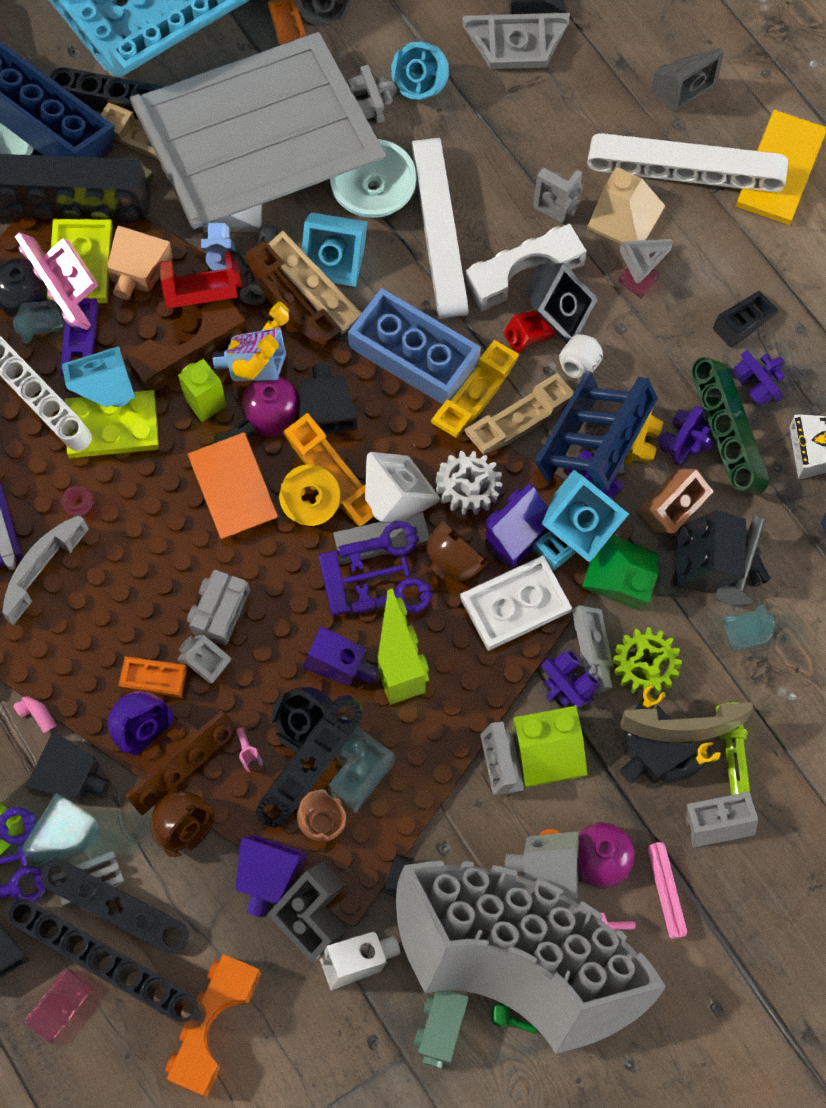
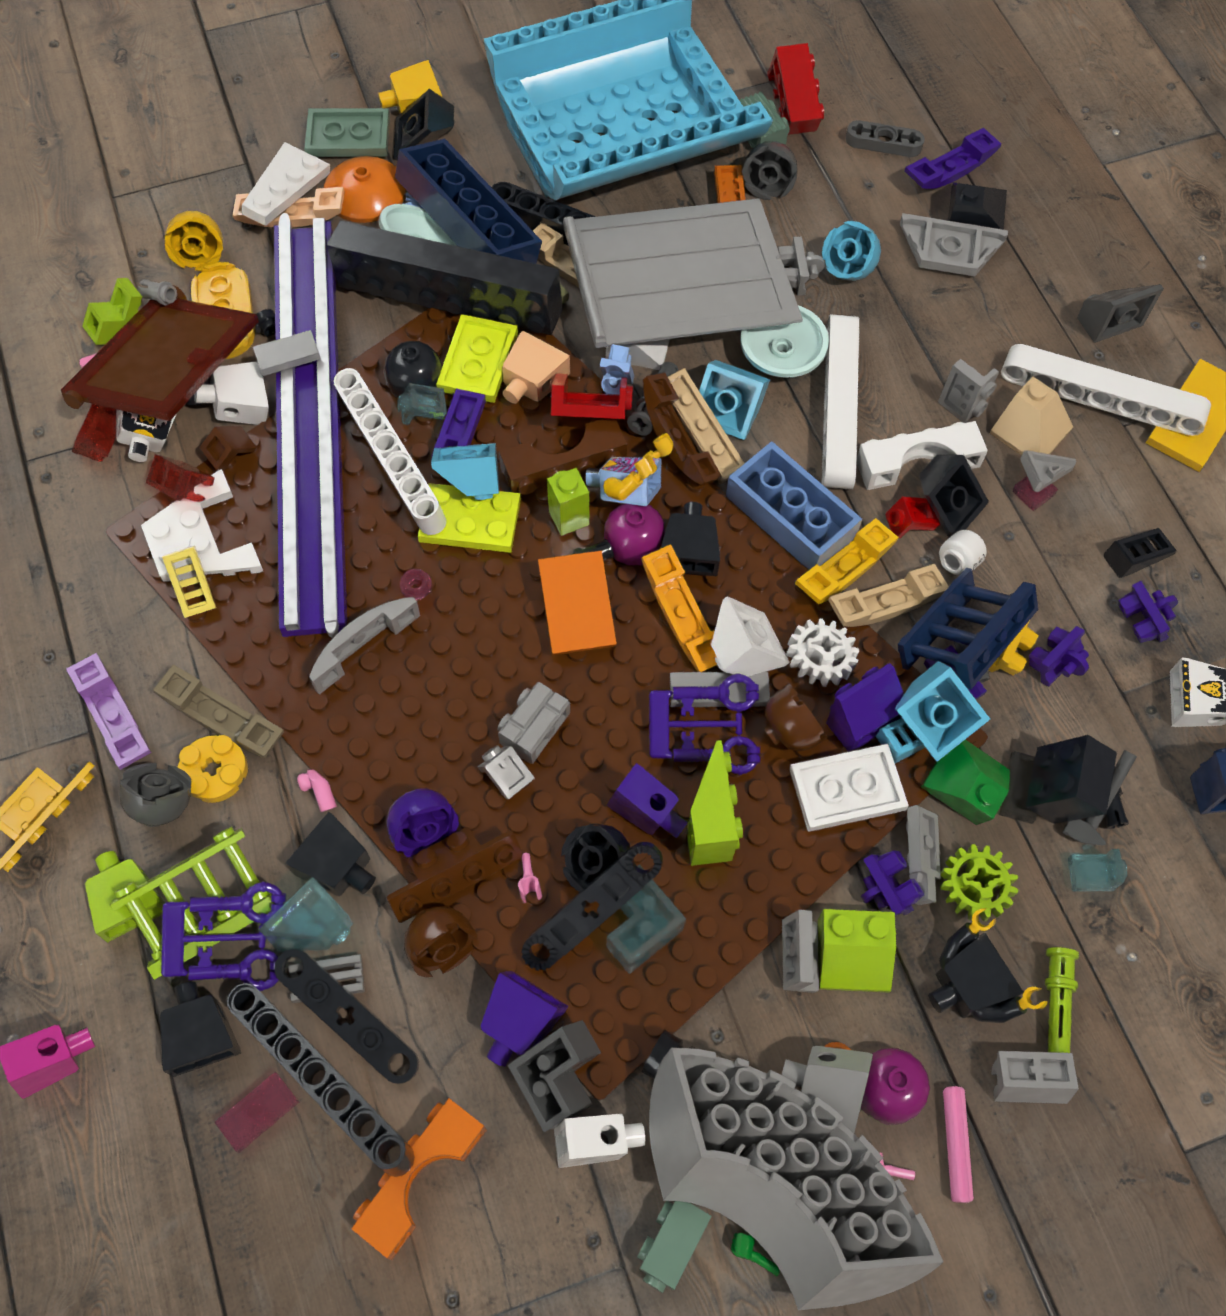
camera: 10 degrees right, 5 degrees down
bright pink bracket [15,232,98,330] -> none
orange plate [119,656,188,698] -> none
yellow plate [279,464,341,526] -> none
nougat hair [297,789,346,842] -> none
dark tan slope [620,702,753,743] -> none
nougat brick [638,469,713,533] -> none
dark green beam [691,357,769,494] -> none

